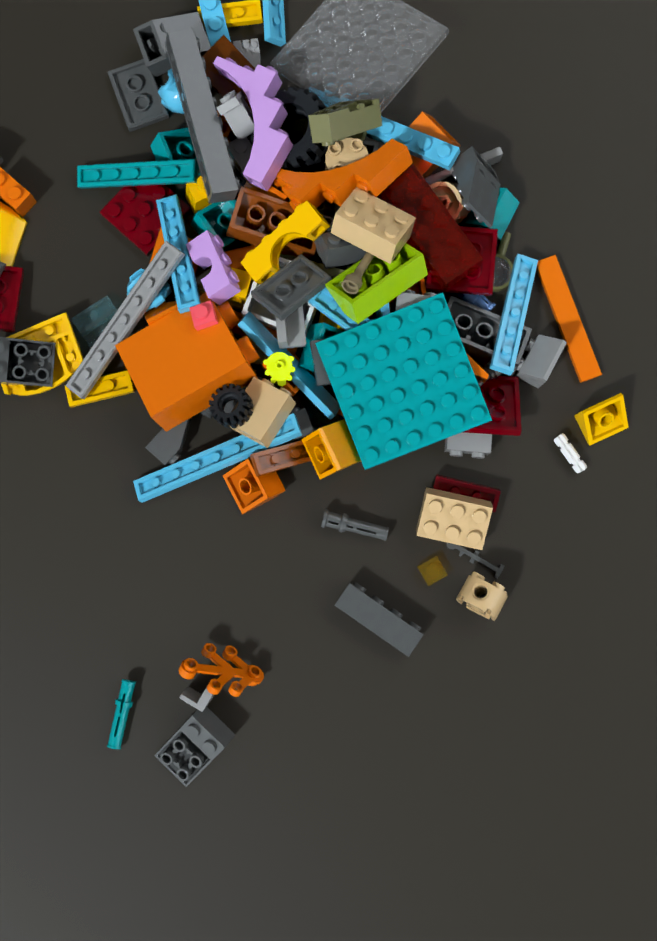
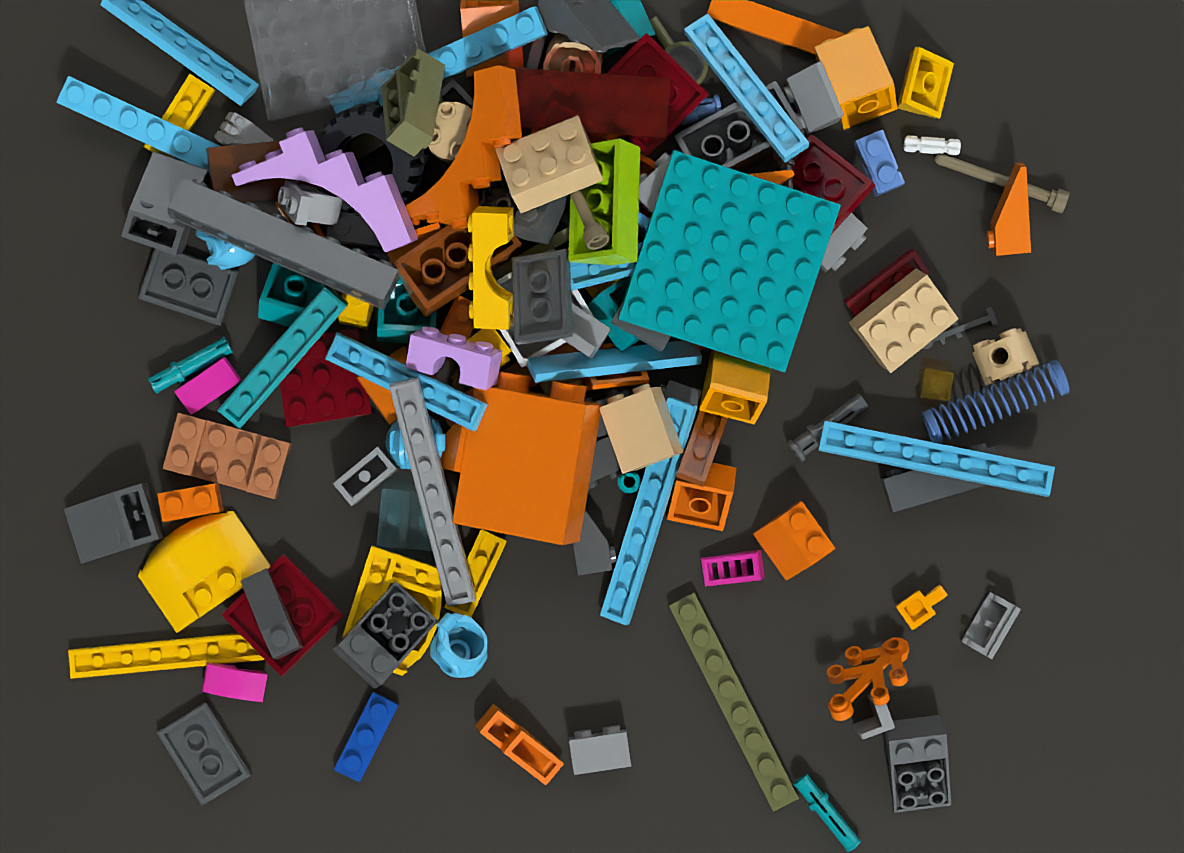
camera: 40 degrees left, 5 degrees up
coral plate [190,300,218,331] -> none
black tyre [209,384,254,428] -> none
neon yellow piece [263,352,295,387] -> none
none -> teal pin [148,336,233,394]
none -> nougat piece [163,413,292,499]
none -> dark pink slope [174,357,242,415]
none -> light grey brick [333,446,399,506]
none -> medium azure helmet [430,613,488,678]
none -> orange slope [475,704,564,785]
none -> light grey piece [569,725,631,775]
none -> teal pin [617,472,640,493]
none -> olive plate [668,592,799,812]
none -> dark pink slope [701,550,765,587]
none -> orange slope [753,500,836,581]
none -> light orange slope [814,26,897,130]
none -> medium azure plate [819,421,1055,497]
none -> medium blue brick [853,130,905,197]
none -> light orange plate [895,584,948,630]
none -> medium blue piece [922,359,1070,444]
none -> dark tan piece [934,153,1070,214]
none -> light grey hinge [961,592,1021,659]
none -> orange slope [986,162,1031,256]

